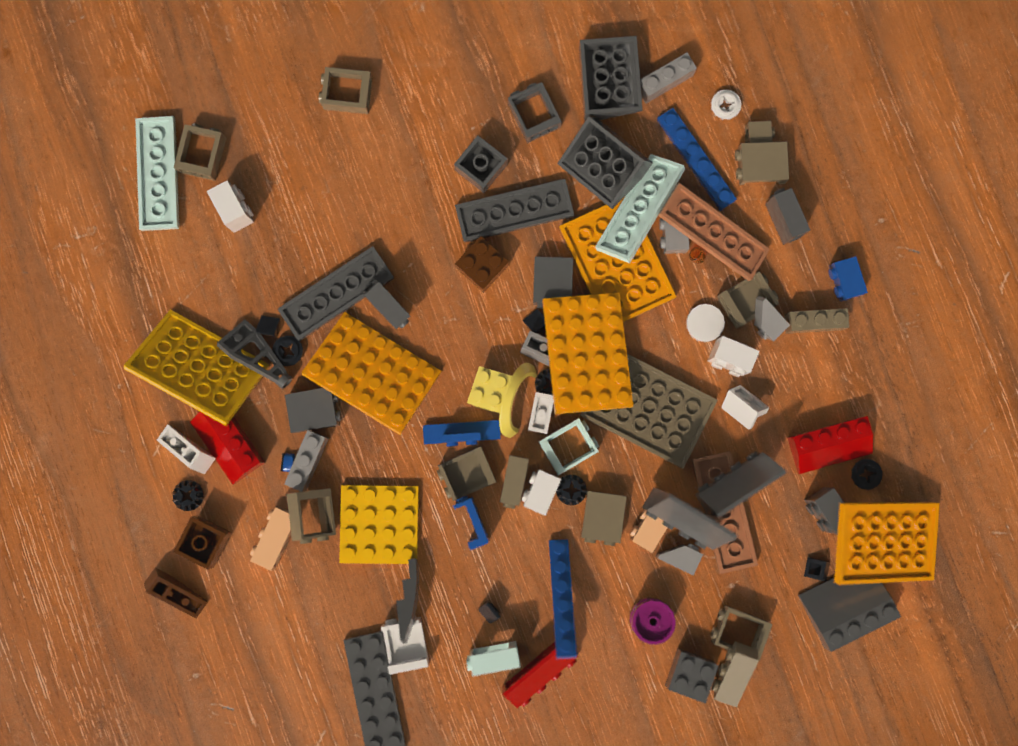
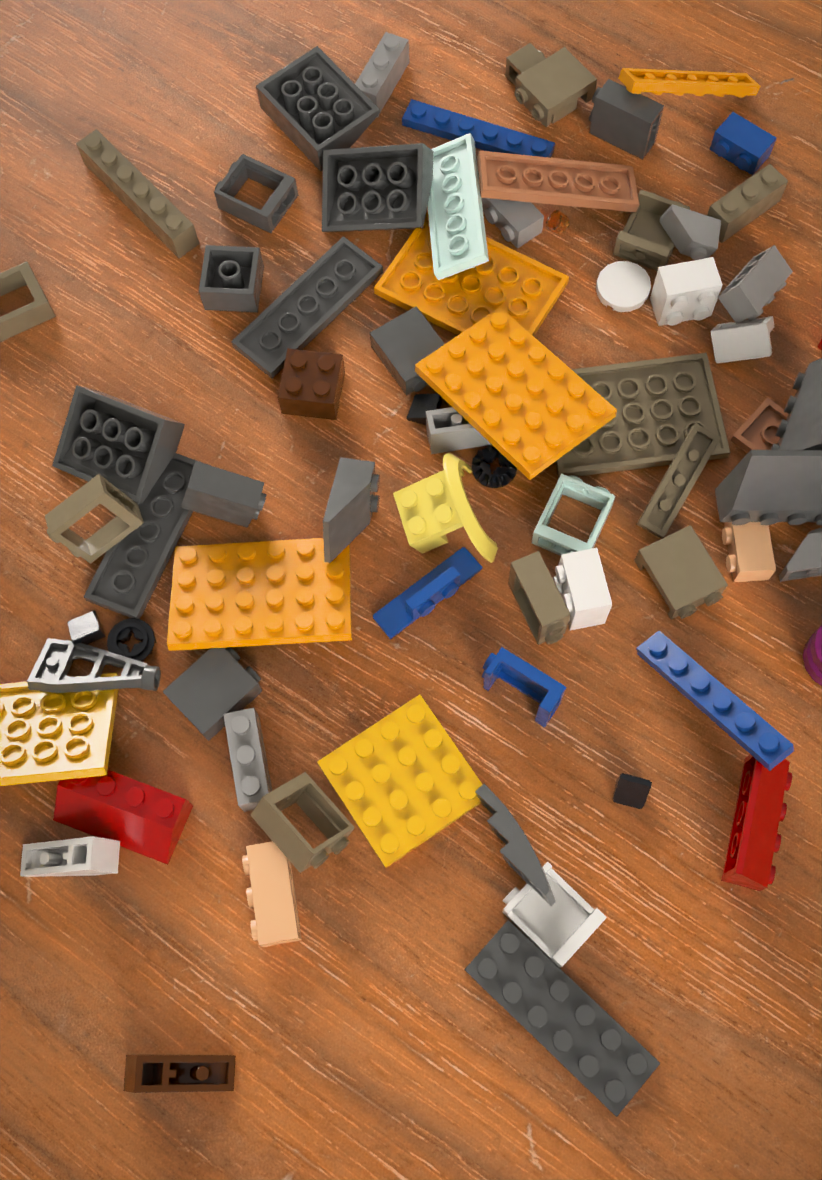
camera: 30 degrees left, 15 degrees down
black gear [172,480,204,511] -> none
reddish brown brick [173,515,232,570] -> none
blue piece [281,453,295,472] -> none
dark tan panel [436,446,496,501] -> none
light aqua window [466,641,520,676] -> none
white panel [528,392,553,434] -> none
black gear [556,475,587,506] -> none
white gear [711,90,741,120] -> none
none -> dark tan window [45,474,144,564]
none -> dark grey slope [52,385,185,503]
none -> dark tan brick [76,129,199,259]
none -> dark grey slope [323,457,380,563]
none -> light orange plate [618,68,760,98]
none -> dark tan plate [636,423,721,539]
none -> light grey brick [718,245,793,324]

